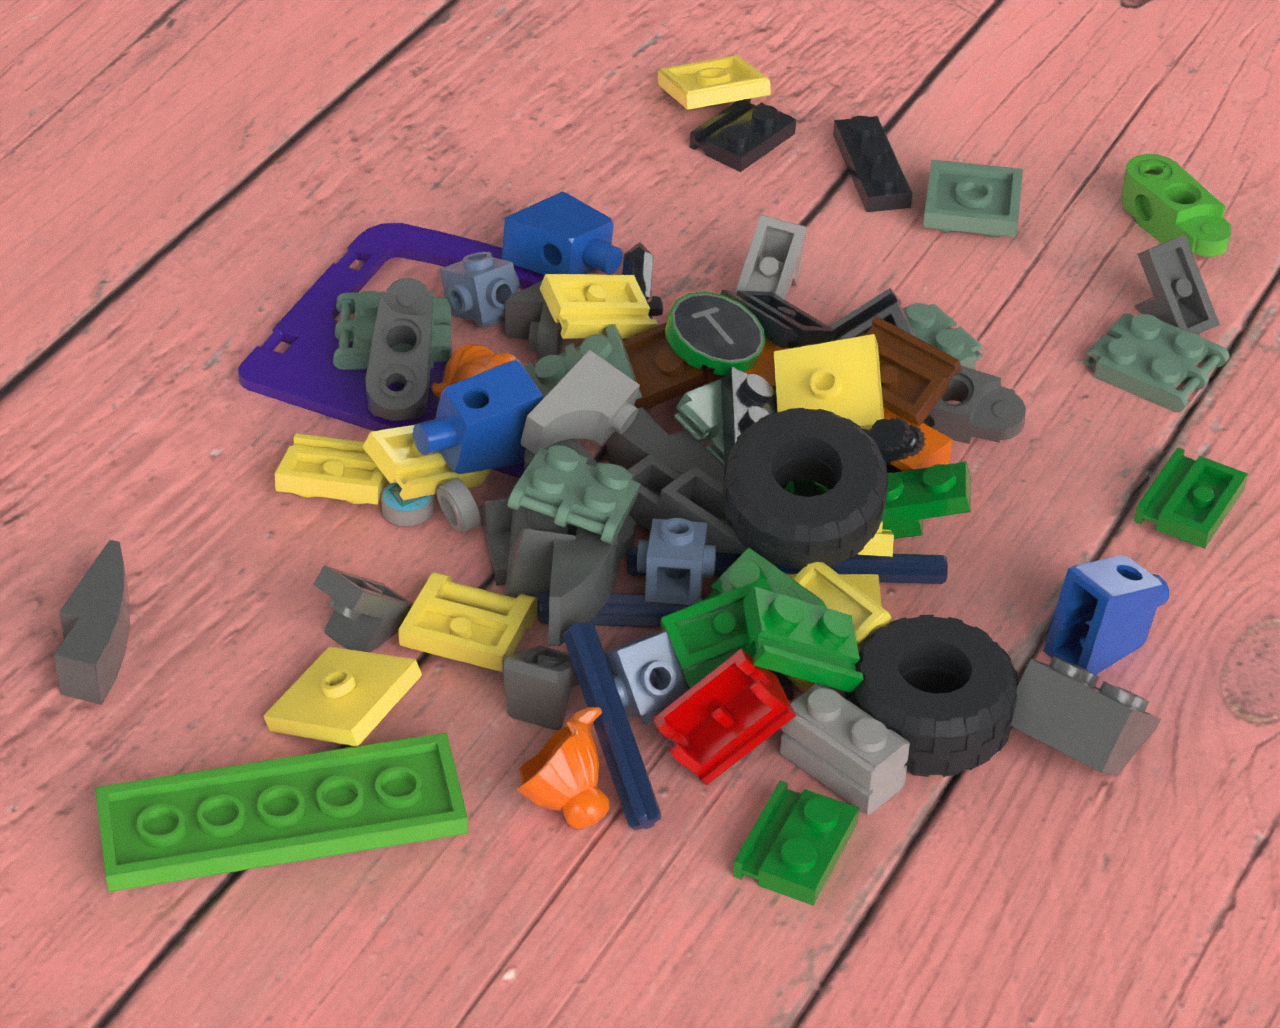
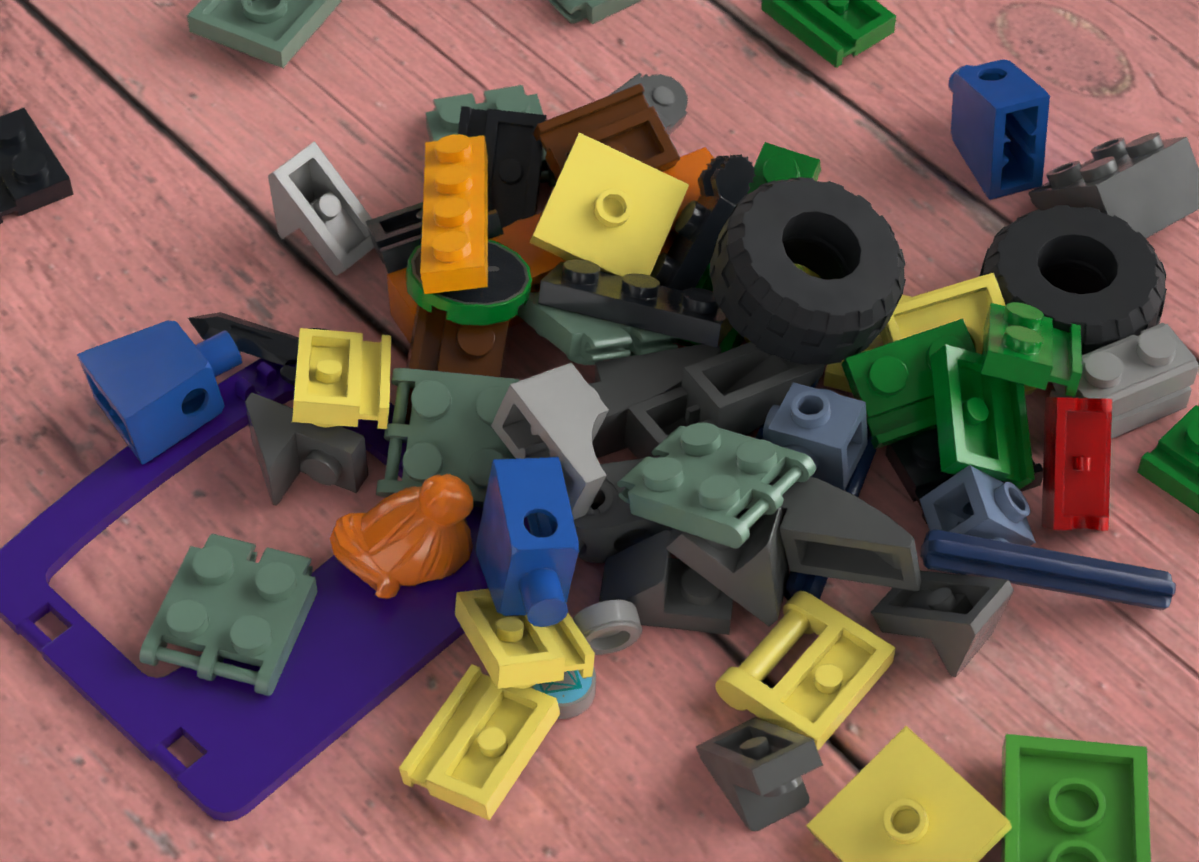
camera: 70 degrees left, 10 degrees up
dark grey piece [365,278,433,421] -> none
sand blue brick [440,252,519,326] -> none
orange hair [516,707,609,830] -> none
black plate [833,116,912,212] -> none
none -> light orange plate [420,134,488,294]

